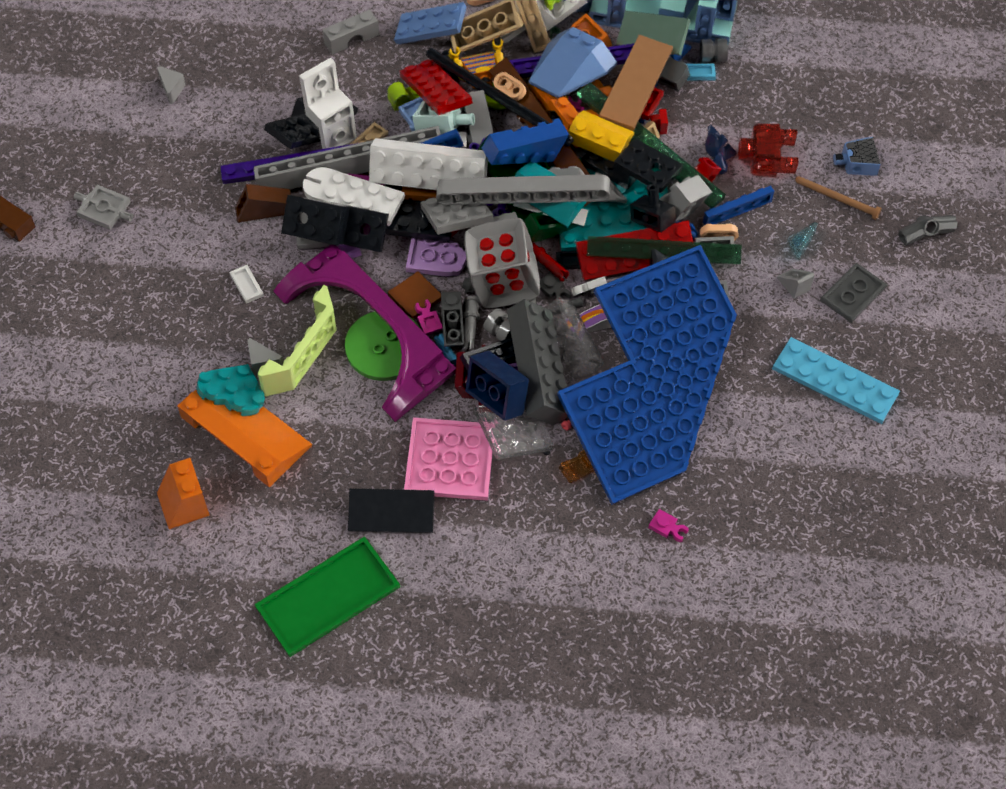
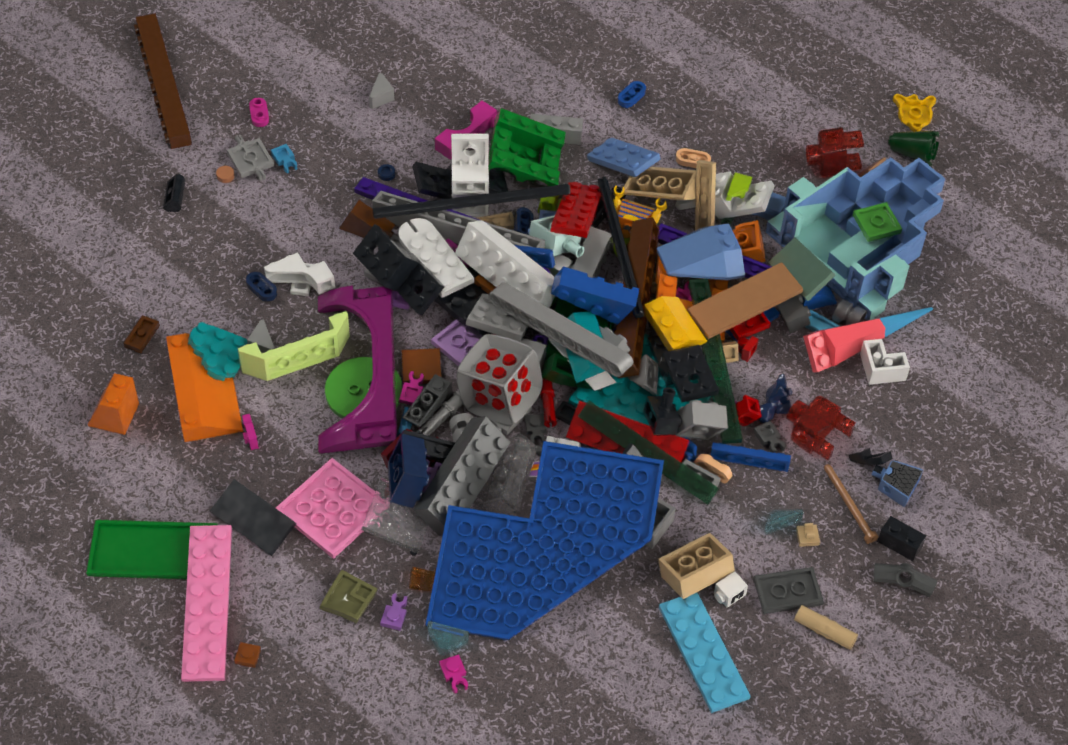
camera: 35 degrees right, 5 degrees down
light nougat plate [493,72,526,101] -> none
light grey slope [777,268,814,299] -> none
none -> reddish brown plate [124,315,160,353]
none -> black brick [163,173,186,212]
none -> bright pink plate [181,525,232,682]
none -> nougat tile [216,166,235,183]
none -> dark orange plate [234,642,261,668]
none -> dark pink plate [242,414,259,450]
none -> dark blue plate [246,272,277,302]
none -> dark pink plate [249,98,269,127]
none -> white arch [264,252,336,294]
none -> dark azure plate [271,144,297,173]
none -> olive plate [320,570,378,624]
none -> black axle [373,184,570,219]
none -> dark blue tile [378,164,396,181]
none -> medium lavender plate [380,593,407,631]
none -> clear light blue slope [427,621,469,656]
none -> dark pink arch [435,100,498,160]
none -> green piece [488,108,566,186]
none -> dark blue plate [514,207,534,235]
none -> tan brick [658,533,735,599]
none -> white brick [714,571,748,607]
none -> dark grey plate [753,420,785,453]
none -> tan axle [794,605,858,650]
none -> tan tile [796,523,820,547]
none -> coral plate [803,307,933,372]
none -> black slope [848,448,893,465]
none -> white brick [860,339,910,385]
none -> black piece [877,516,927,561]

